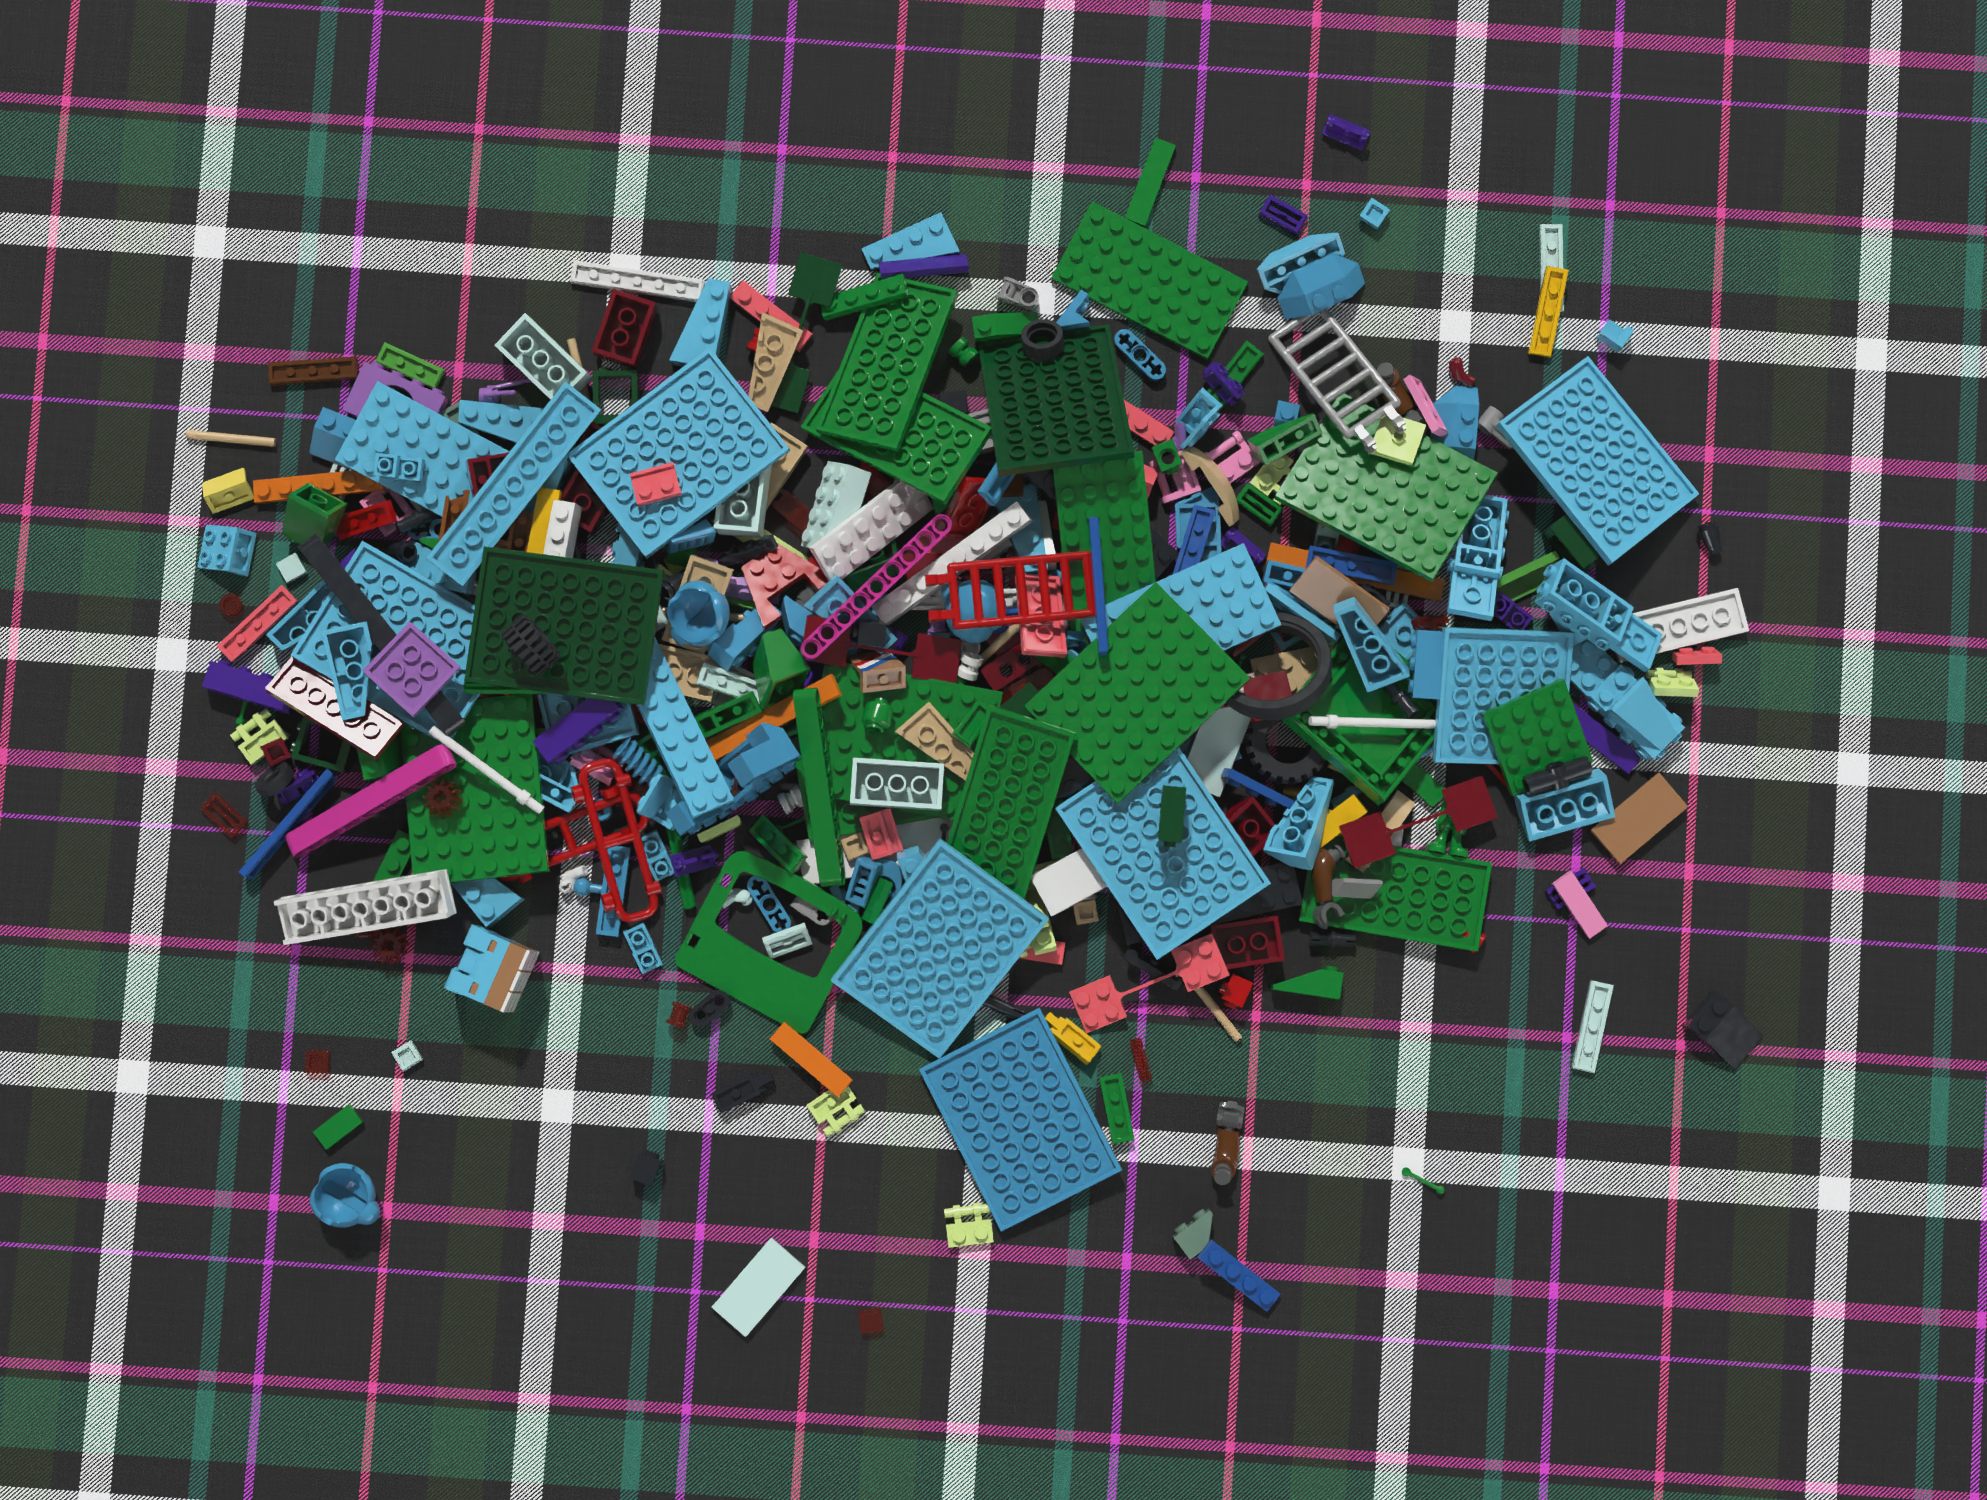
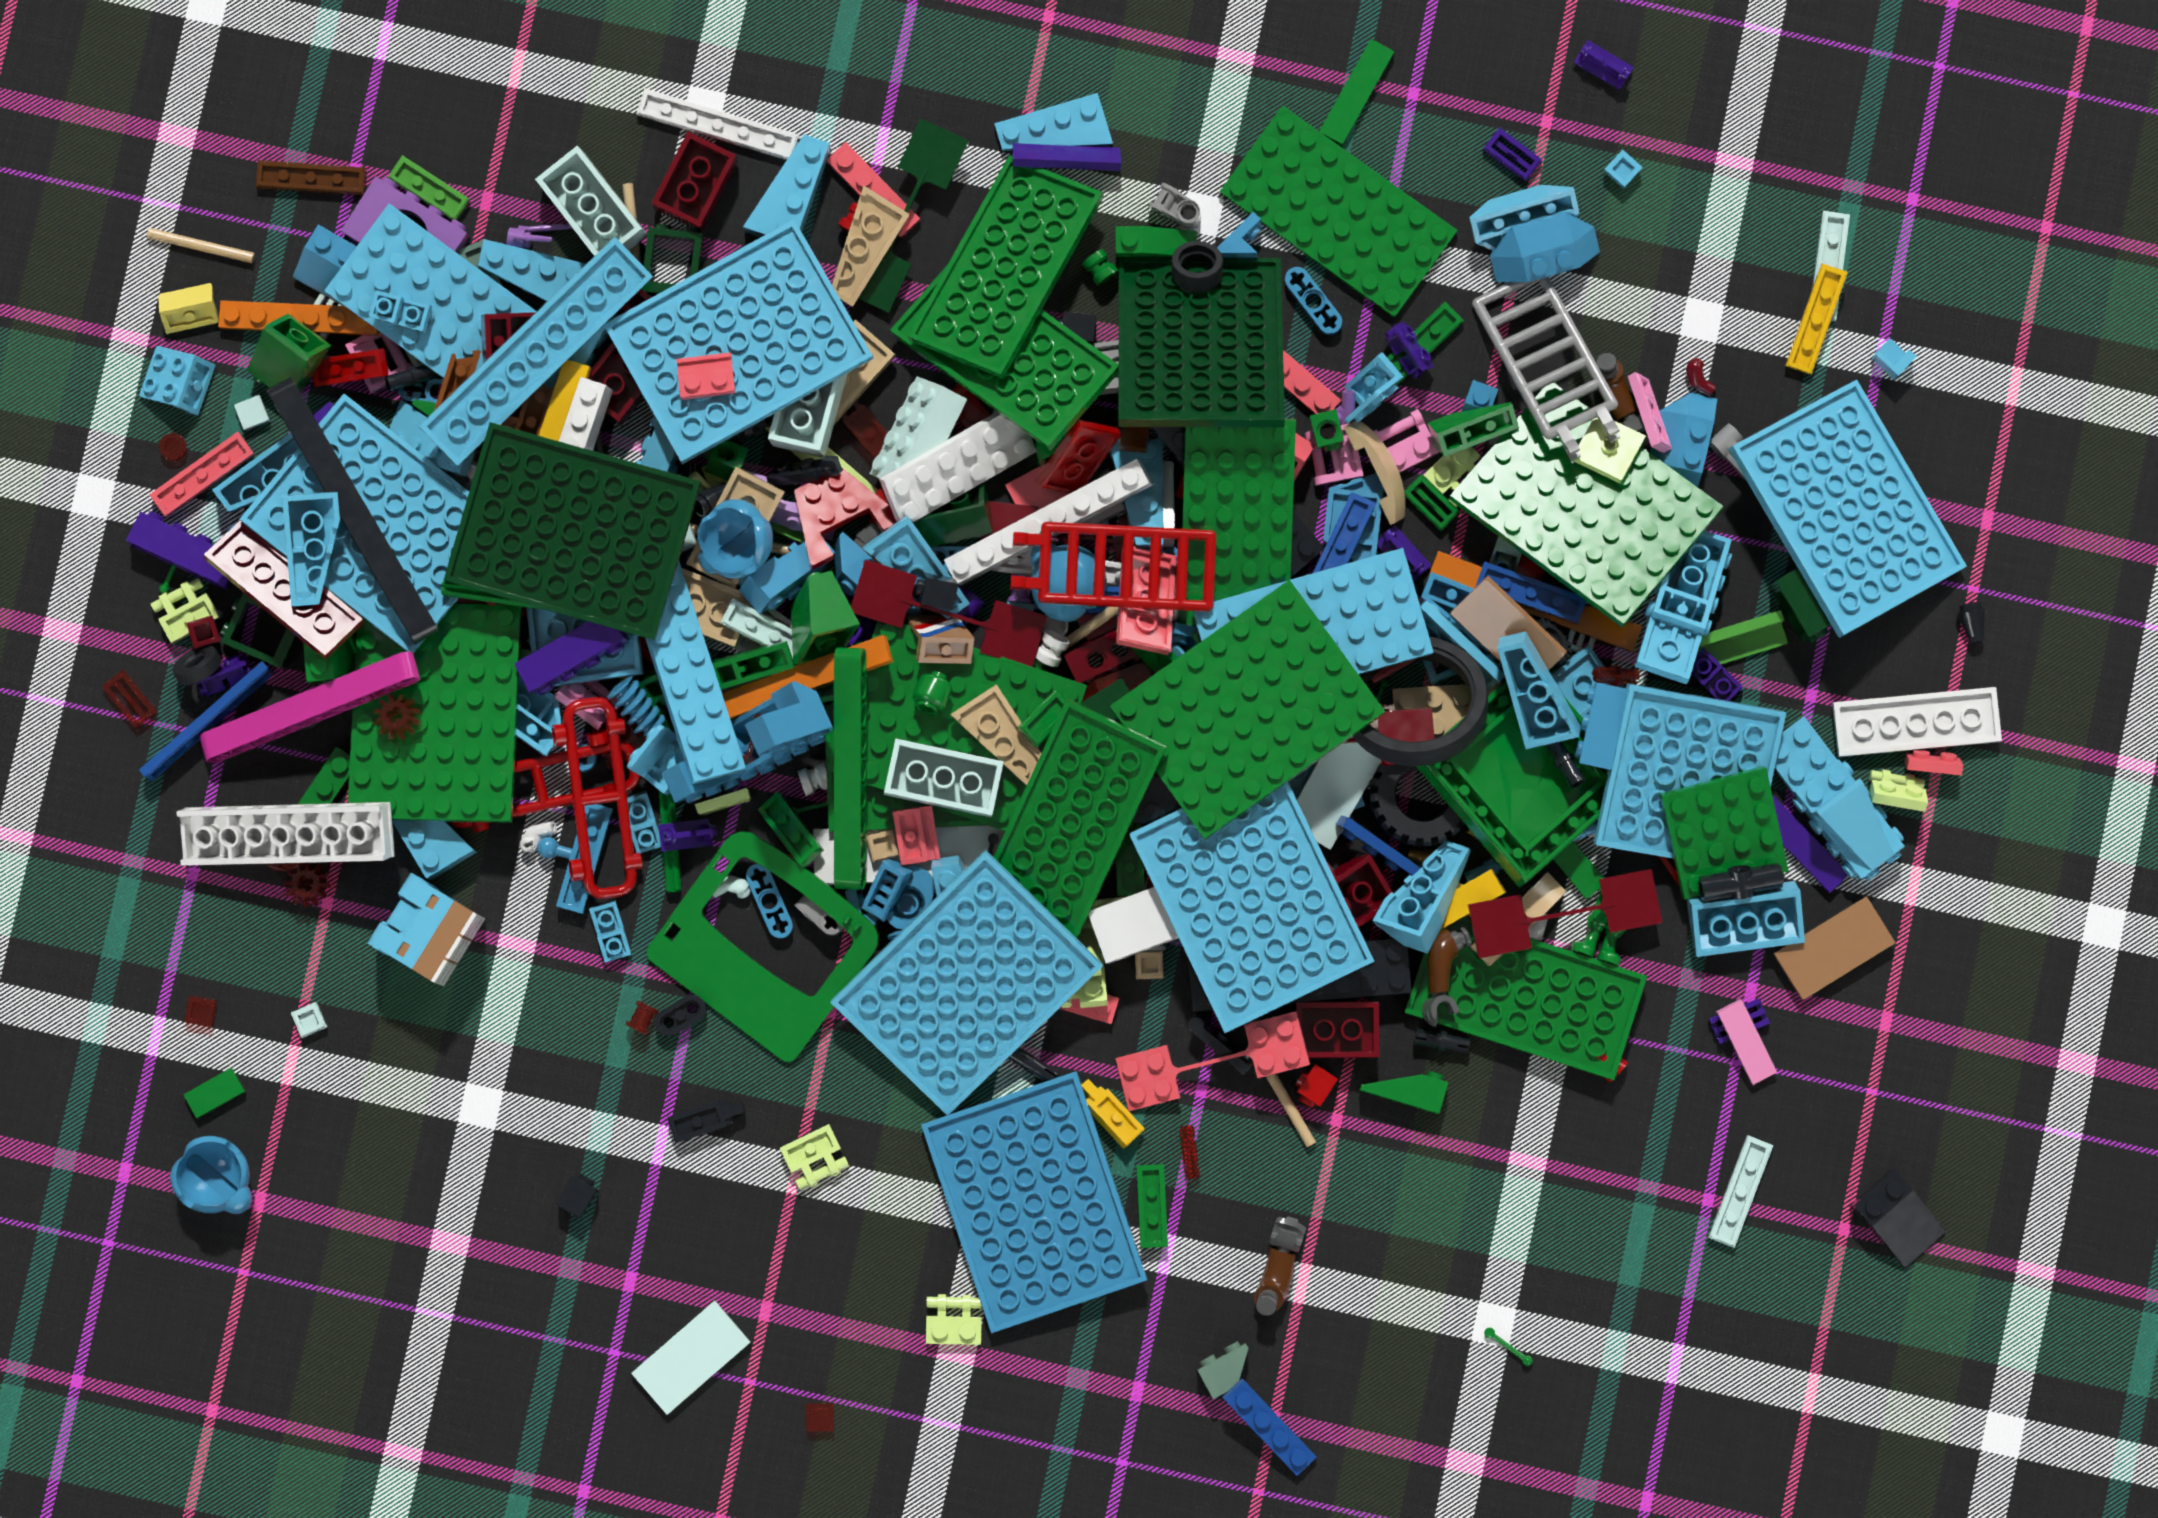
camera: 10 degrees right, 0 degrees up
medium lavender plate [362,622,461,718] -> none
black cone [388,541,417,563] -> none
white bar [428,726,544,814] -> none
black tyre [501,615,561,676] -> none
dark azure slope [667,519,716,553] -> none
light aqua tile [762,923,812,959] -> none
orange tile [770,1022,853,1098] -> none
dark pink beam [800,514,952,661] -> none
green plate [821,274,908,321] -> none
green tile [861,877,893,924] -> none
dark azure tile [977,462,1016,506] -> none
blue tile [1088,517,1108,656] -> none
dark green window [1158,785,1186,847] -> none
white bar [1309,715,1436,729] -> none
light grey slope [1332,878,1383,899] -> none
medium azure wedge [1535,558,1663,672] -> none

